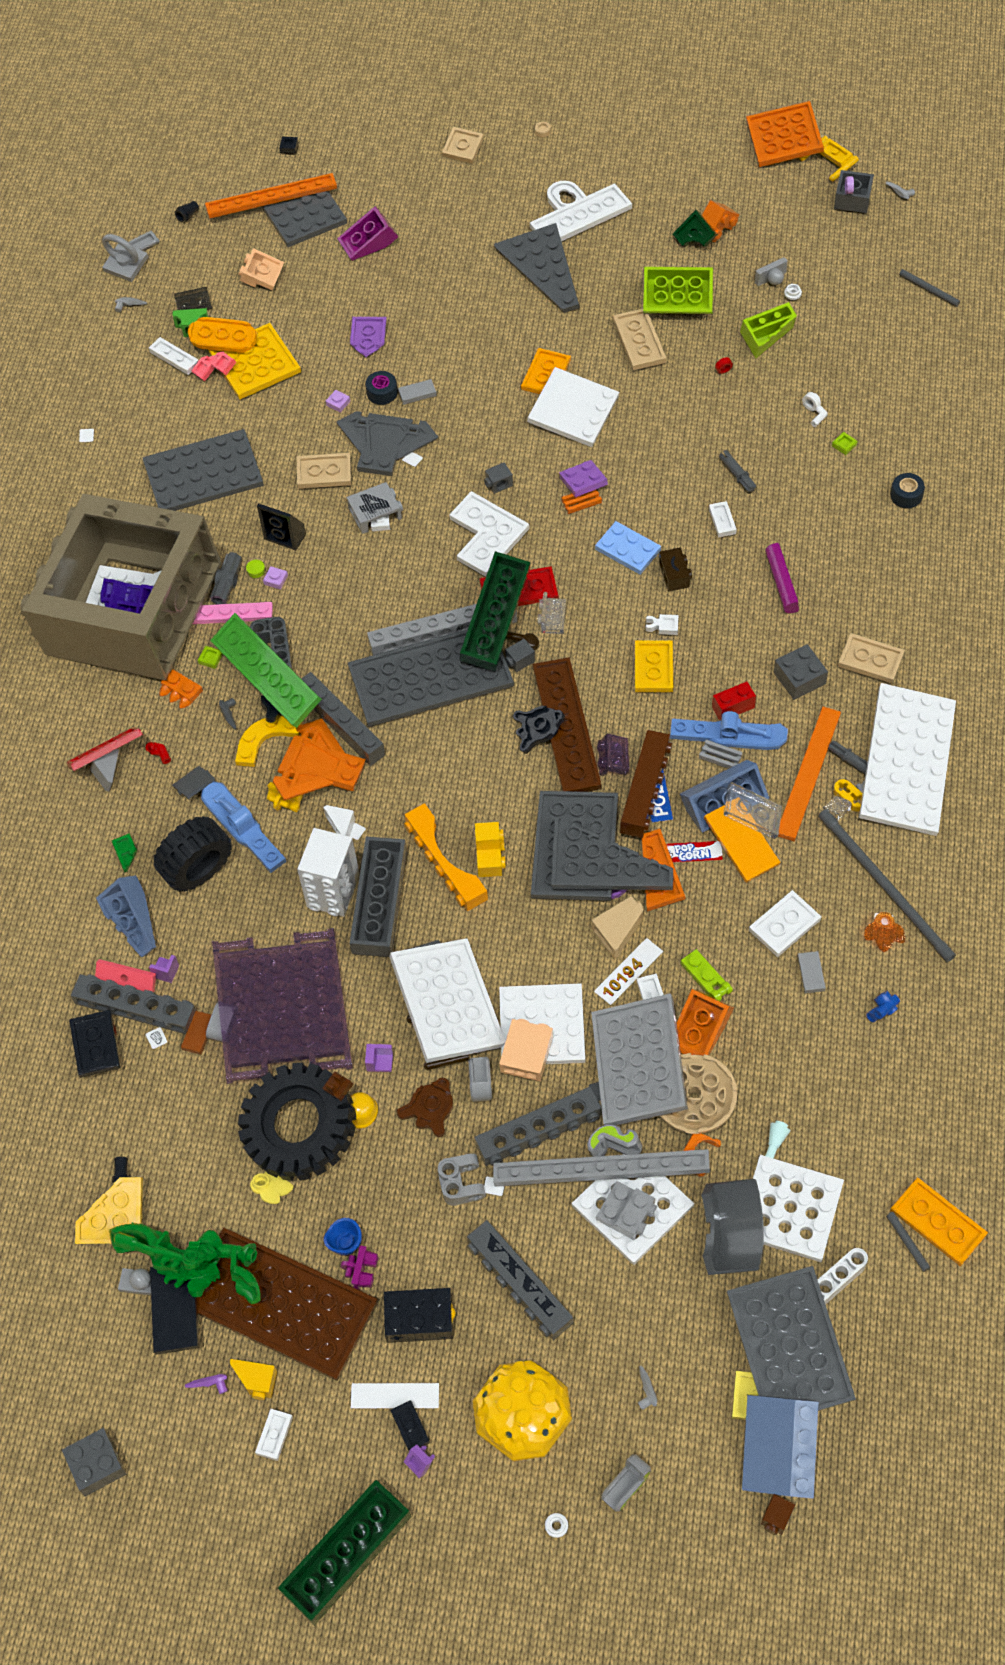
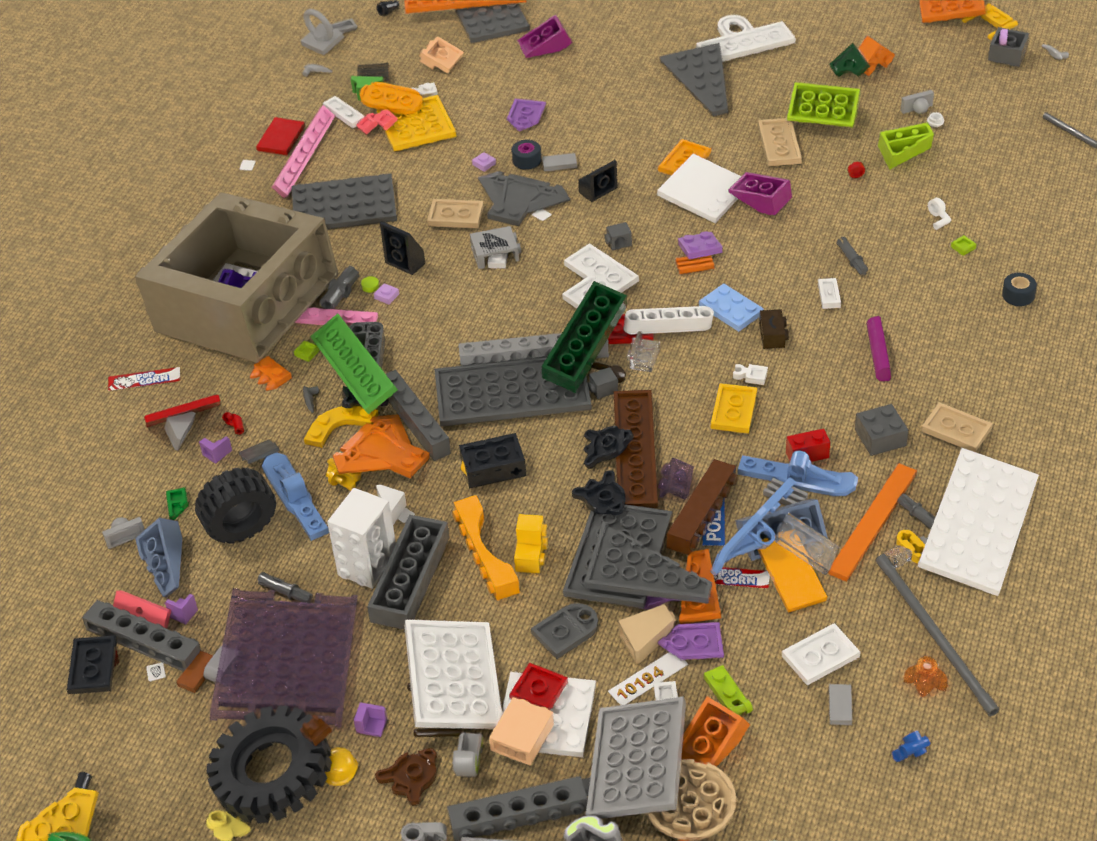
camera: 10 degrees right, 15 degrees down
none -> light grey tile [102,517,145,549]
none -> sticker [108,367,180,391]
none -> medium lavender panel [199,436,232,464]
none -> red tile [256,117,305,155]
none -> dark grey axle [257,572,313,604]
none -> bright pink plate [271,105,335,198]
none -> white plate [411,83,438,98]
none -> black piece [459,433,526,489]
none -> red tile [509,662,568,711]
none -> dark grey tile [531,603,598,659]
none -> black tile [572,470,626,515]
none -> black slope [578,160,618,202]
none -> white beam [624,306,714,334]
none -> medium lavender tile [658,622,724,660]
none -> medium blue piece [710,477,796,576]
none -> magenta slope [728,172,792,215]

